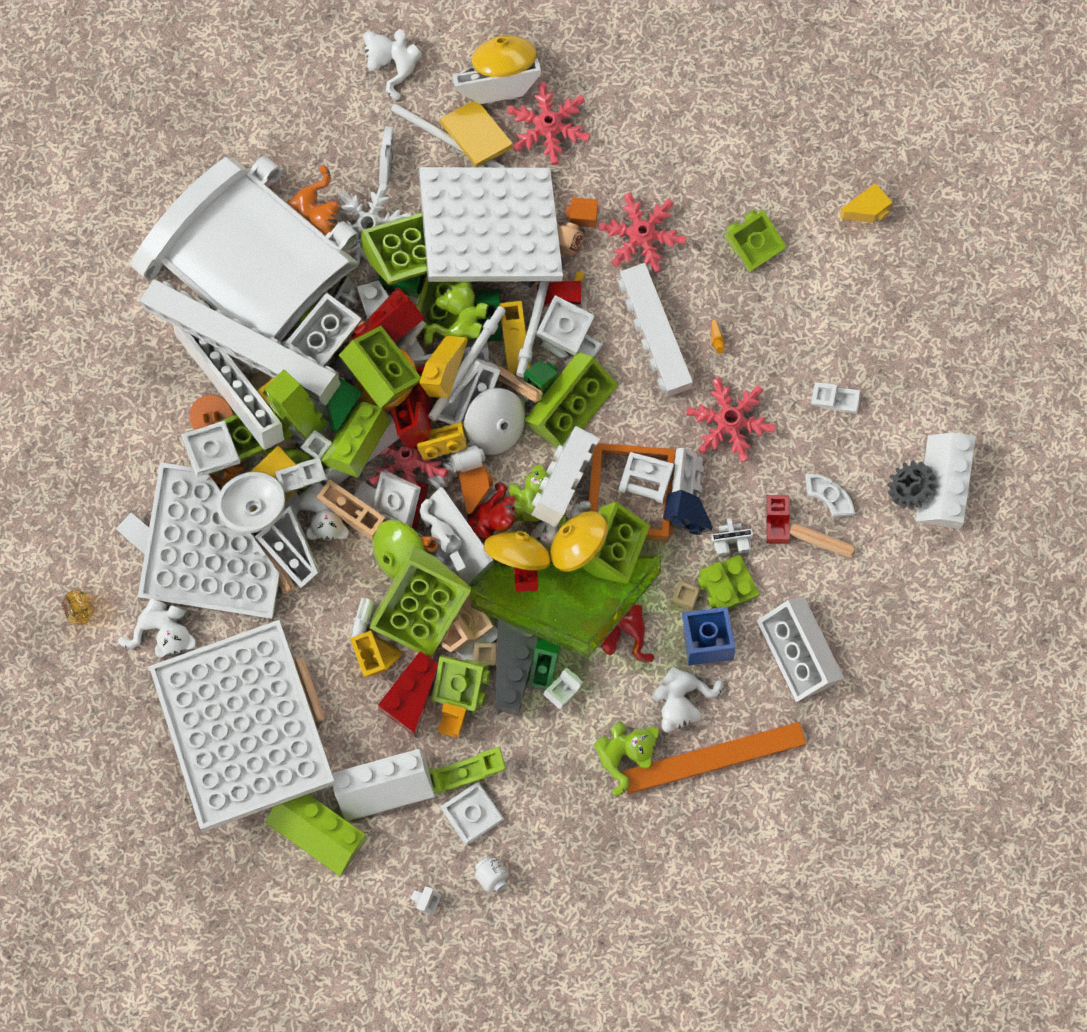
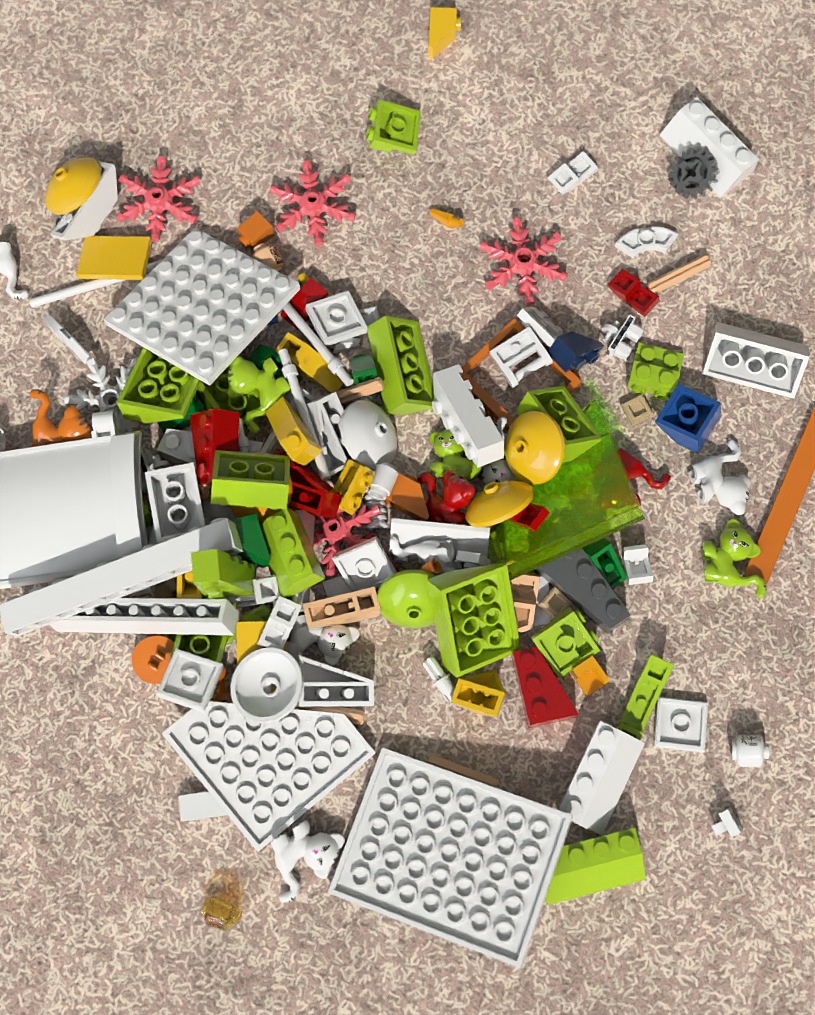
camera: 50 degrees left, 0 degrees up
white brick [617,263,693,397] -> none

